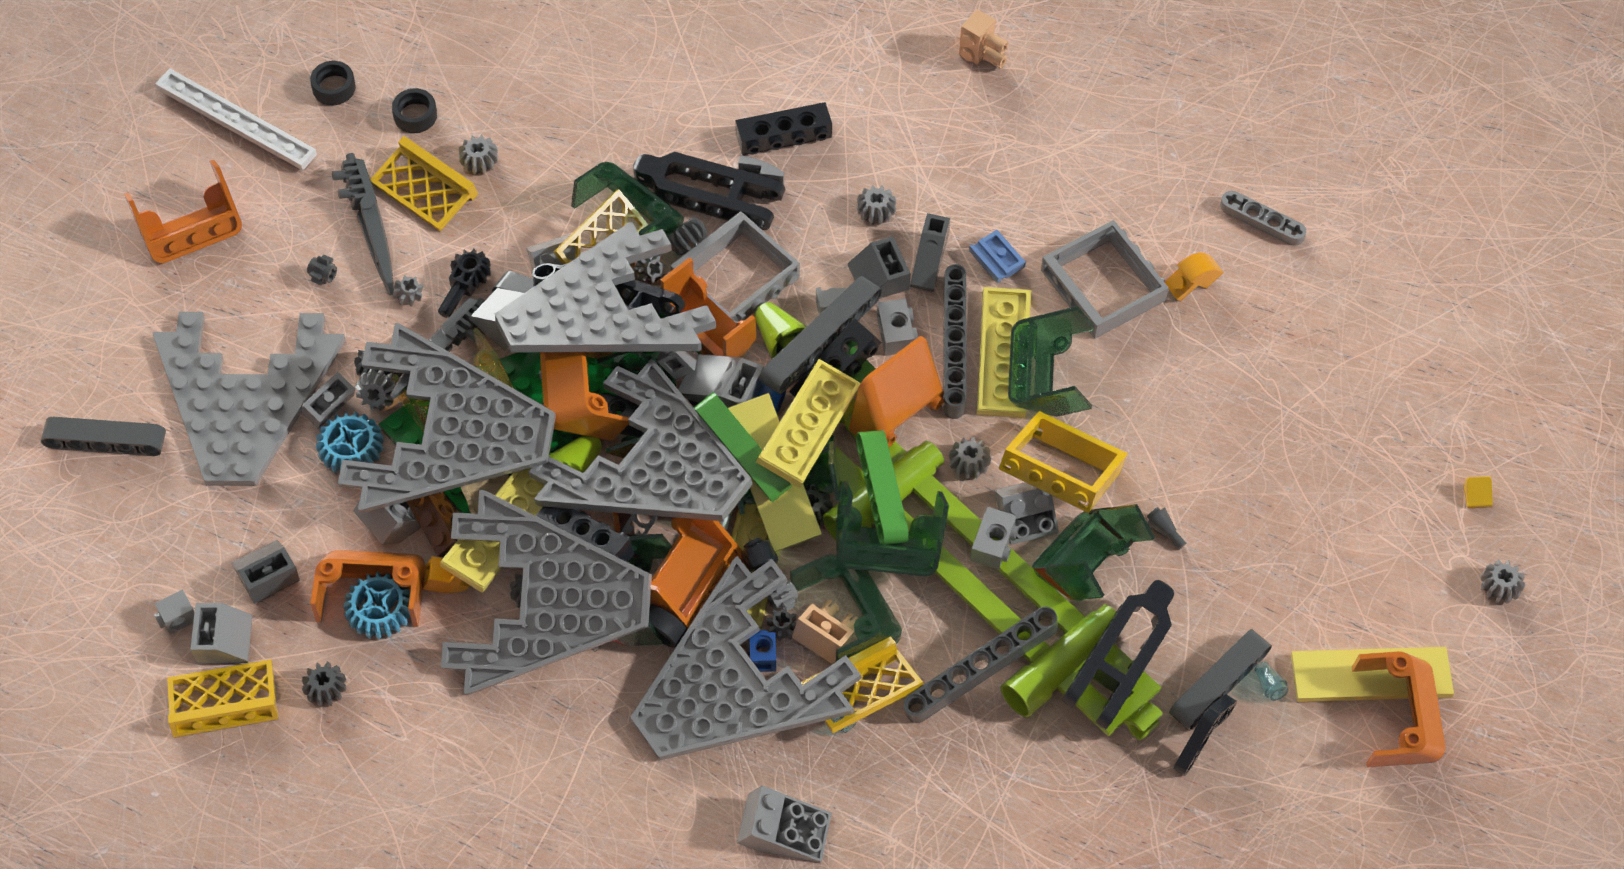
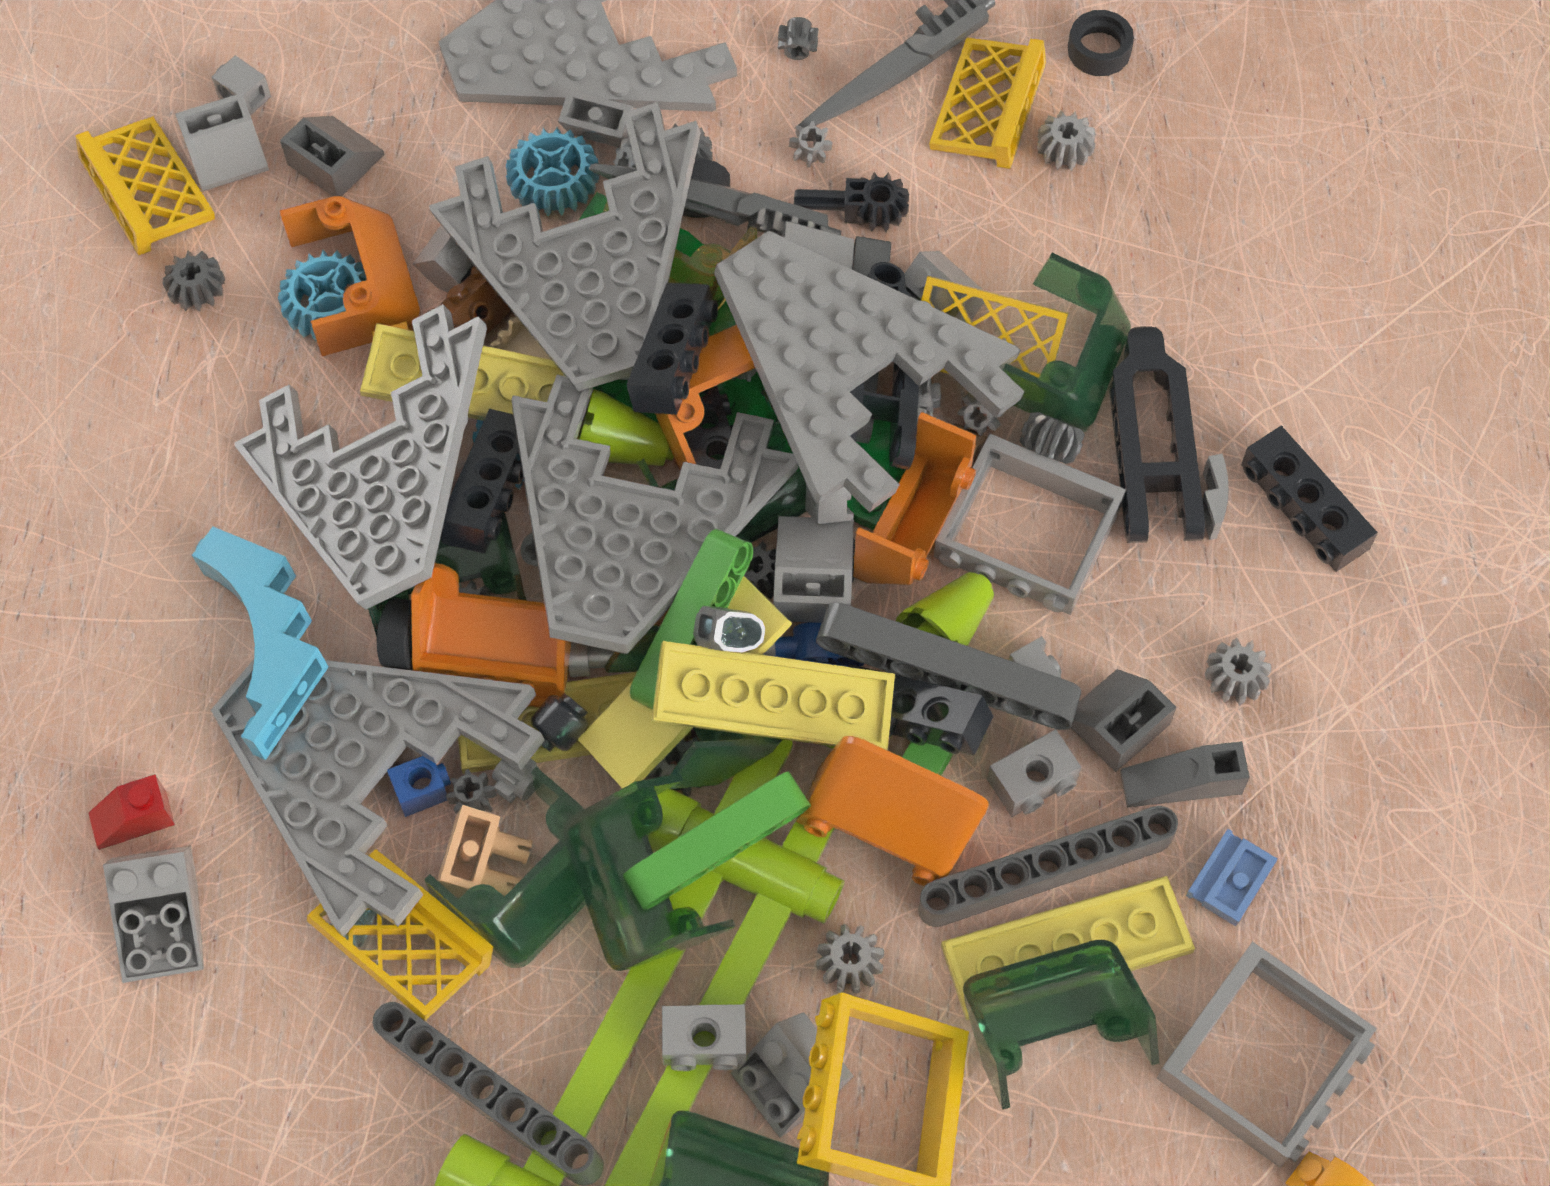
camera: 70 degrees right, 5 degrees up
none -> red slope [88,774,175,850]
none -> medium azure arch [192,526,329,760]
none -> black brick [626,283,718,415]
none -> flat silver rock [693,606,765,653]

